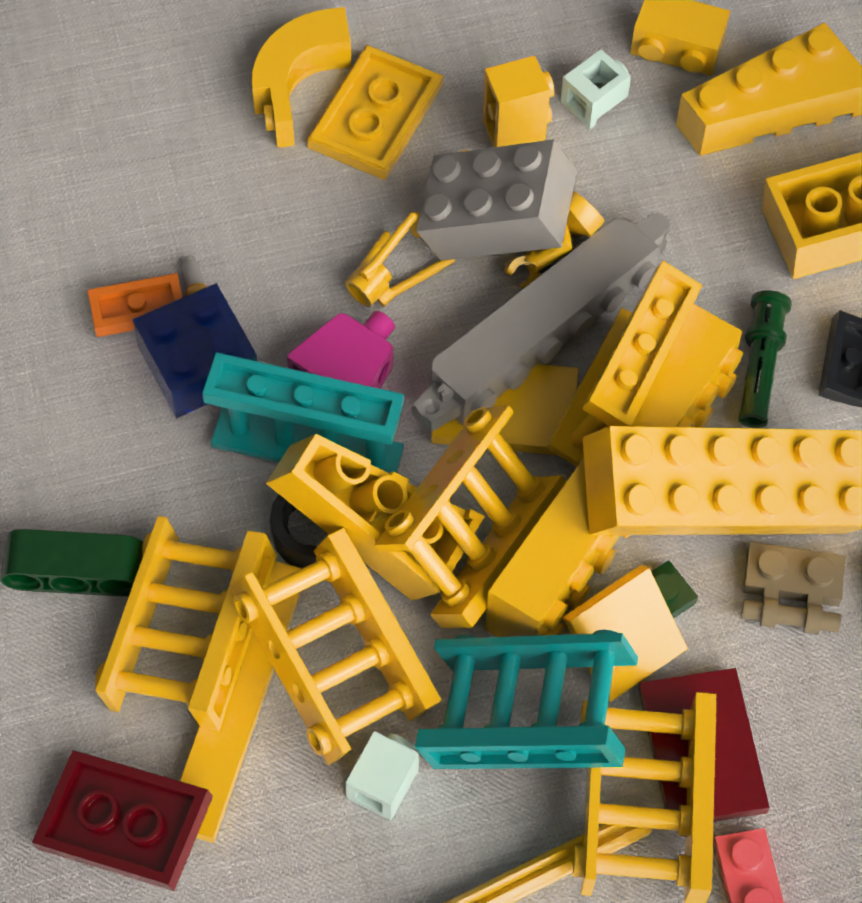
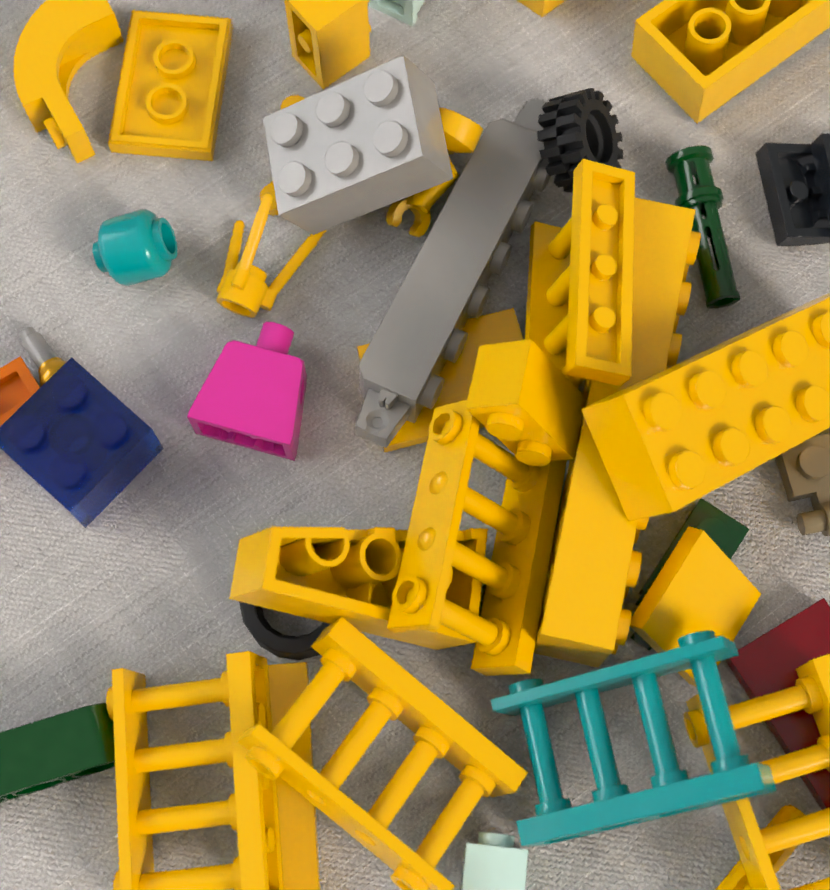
camera: 20 degrees left, 10 degrees up
teal fence [202,352,404,473] -> none
none -> teal head [93,209,178,286]
none -> yellow brick [465,339,586,466]
none -> black tyre [537,88,623,193]

